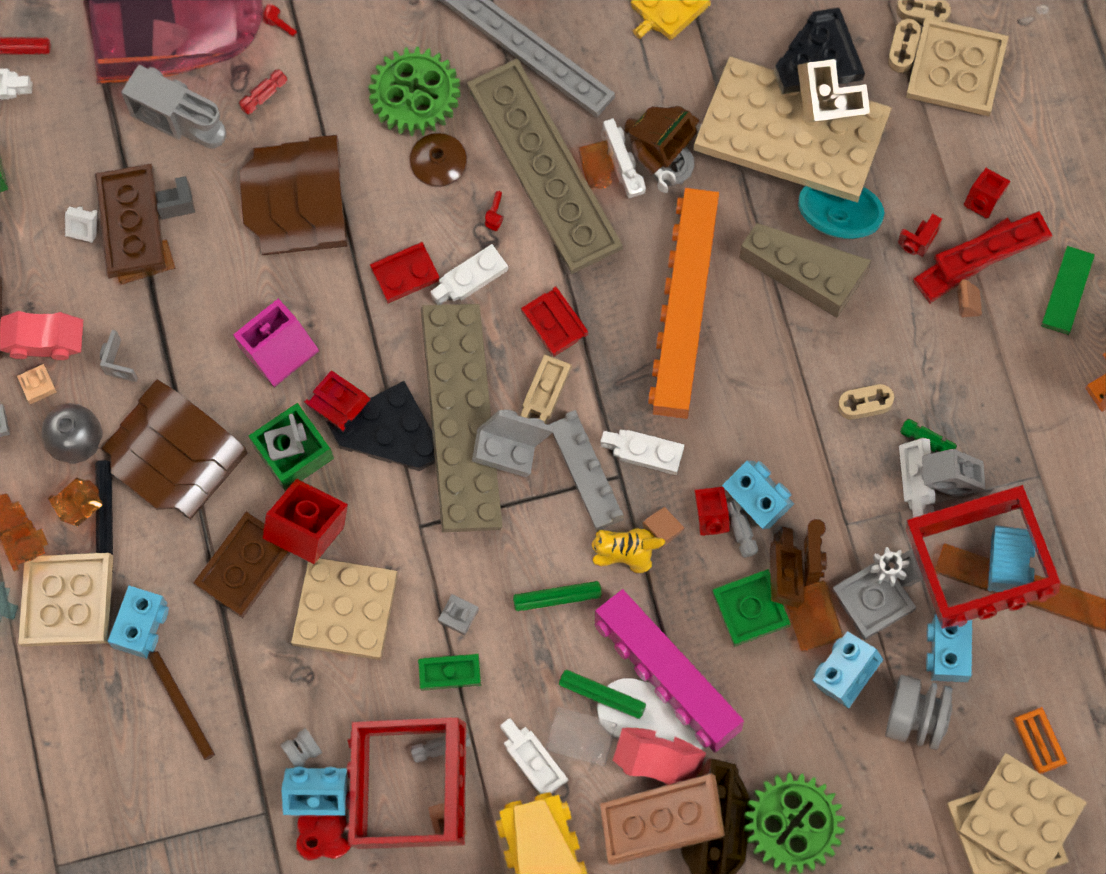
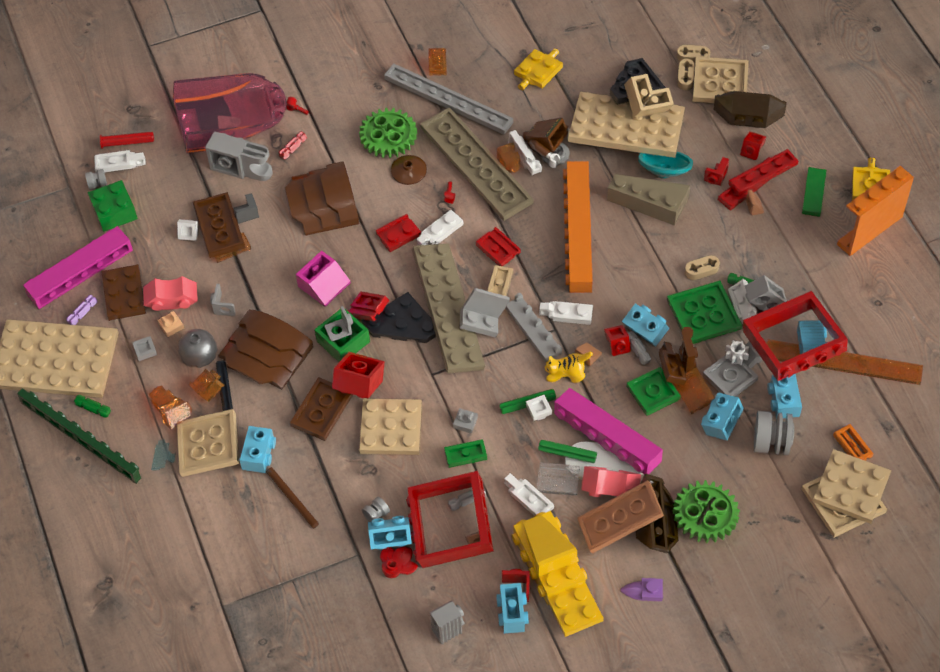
camera: 10 degrees left, 15 degrees down
none -> white tile [526,395,552,421]
none -> green plate [667,280,742,344]
none -> dark brown wedge [713,91,787,128]

